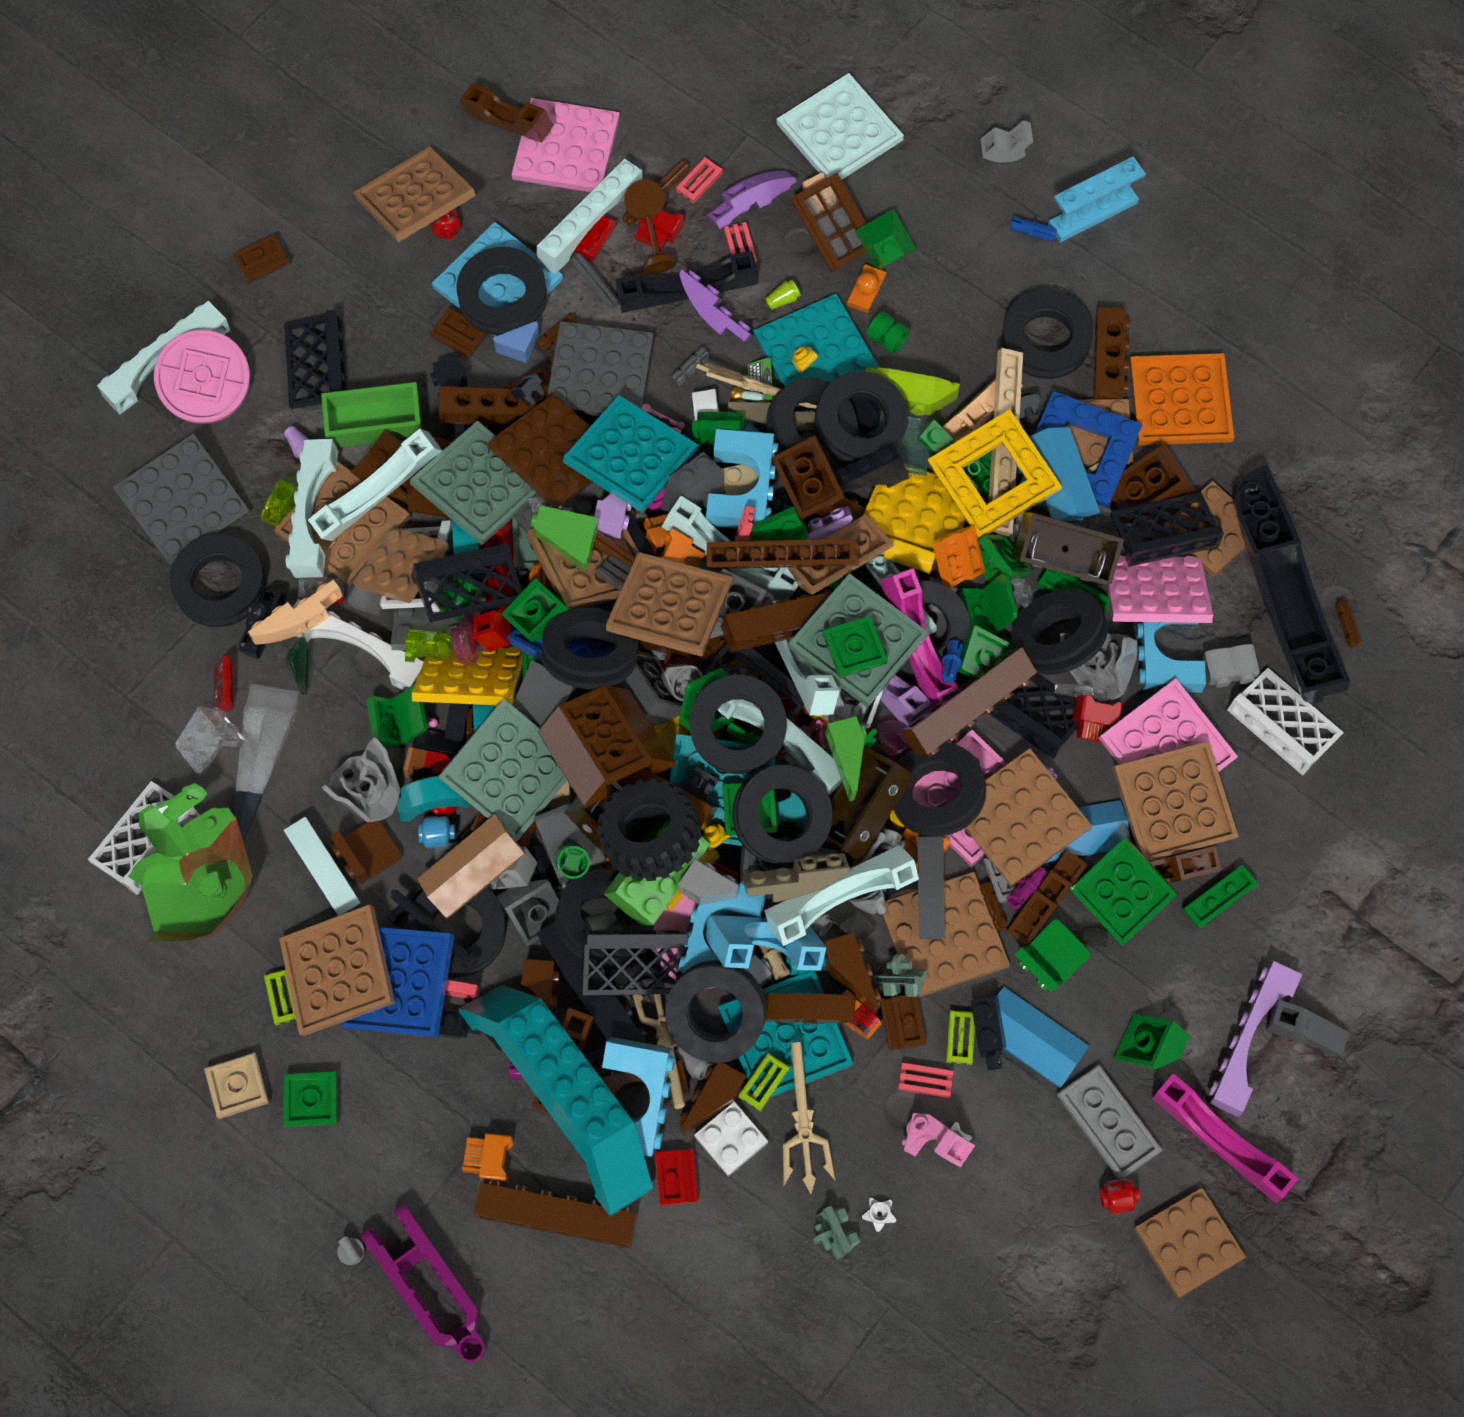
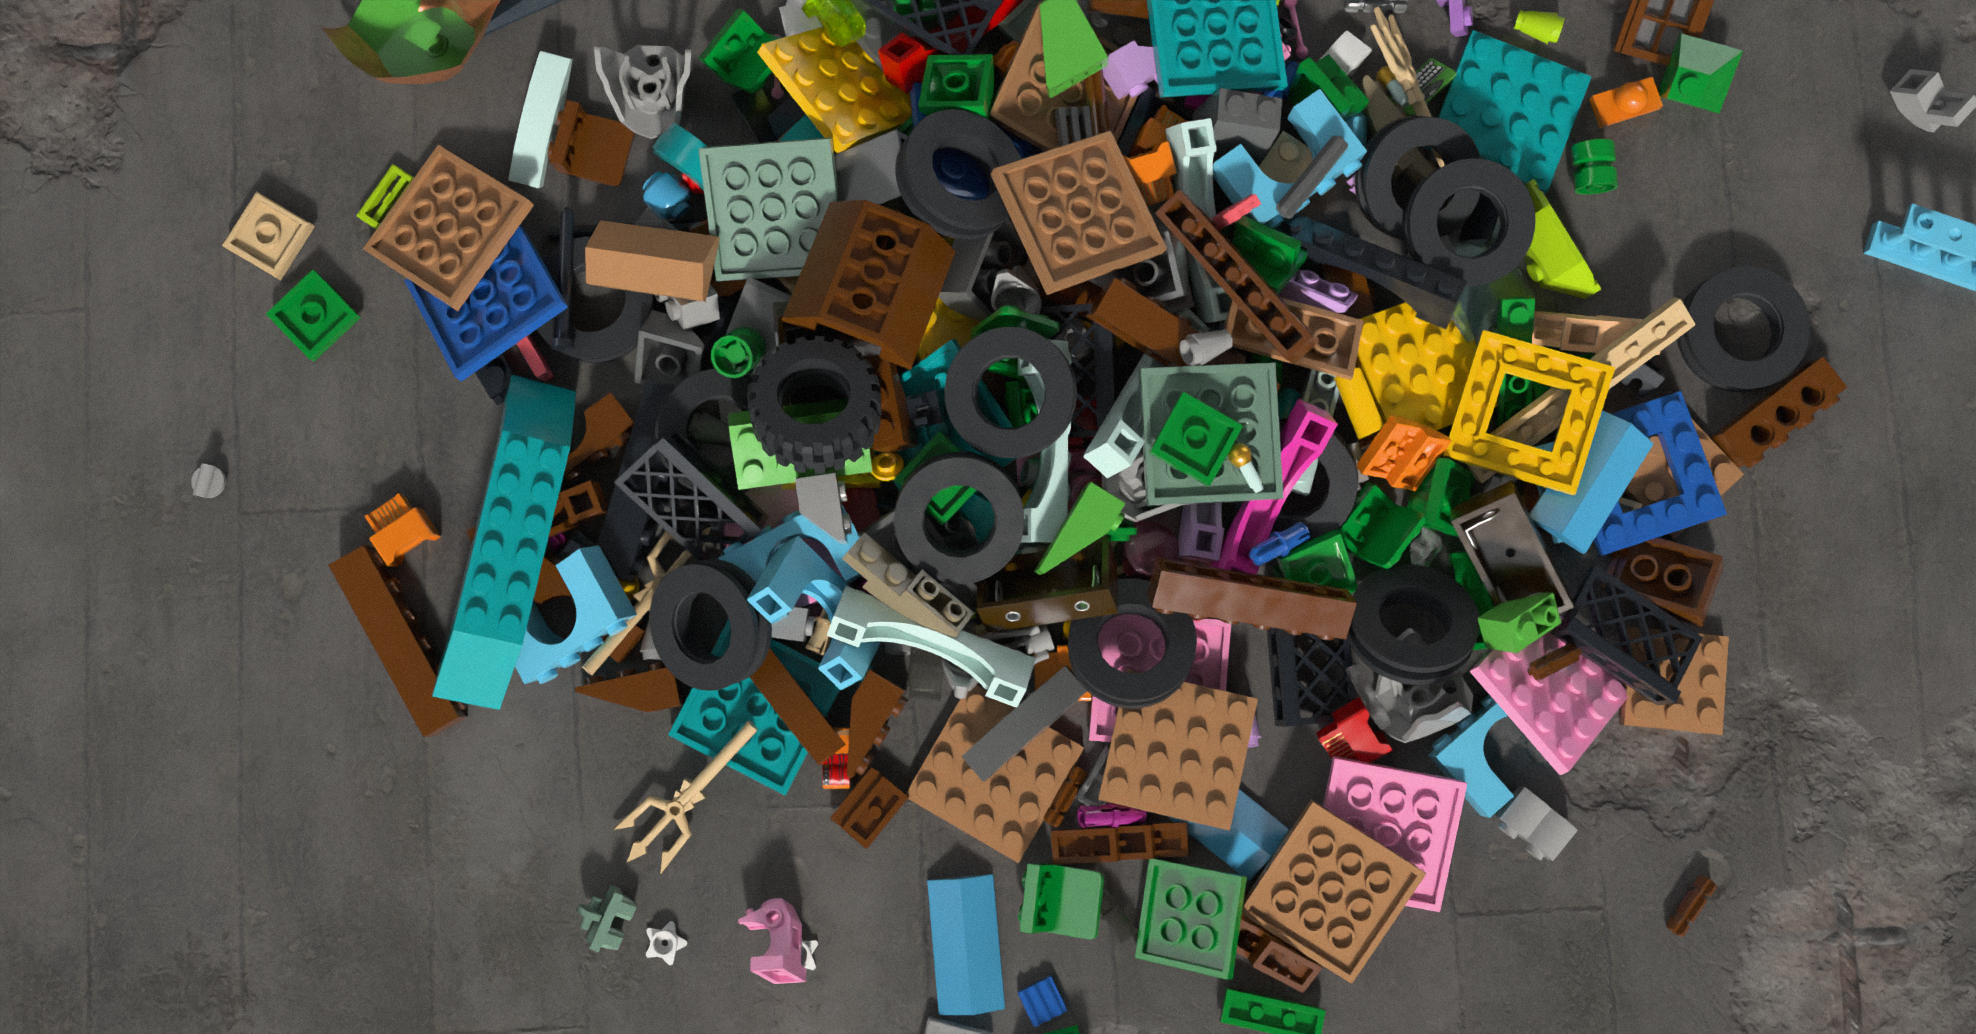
camera: 45 degrees right, 15 degrees up
magenta piece [360,1203,486,1364] -> none
leg [403,747,451,779] -> none
clear pink piece [450,621,480,665] -> none
red plate [655,1148,698,1207] -> none
white plate [694,1102,768,1177] -> none
lime tile [739,1053,790,1112] -> none
reddish brown slope [772,436,845,520] -> none
yellow plate [792,347,818,373] -> none
sand green hips [874,954,928,997] -> none
coral tile [898,1063,954,1098] -> none
lime tile [946,1010,975,1065] -> none
black hinge [970,996,1006,1071] -> none
blue axle [1010,215,1057,242] -> none
orange plate [1129,353,1234,446] -> none
white fence [1227,668,1344,776] -> none
black slope [1235,464,1350,703] -> none
none -> blue piece [1017,975,1068,1027]
none -> light grey cone [1180,329,1233,366]
none -> piece [1228,443,1264,493]
none -> dark grey axle [1276,135,1348,219]
none -> bright green slope [1477,592,1561,653]
none -> reddish brown axle [1527,642,1582,680]

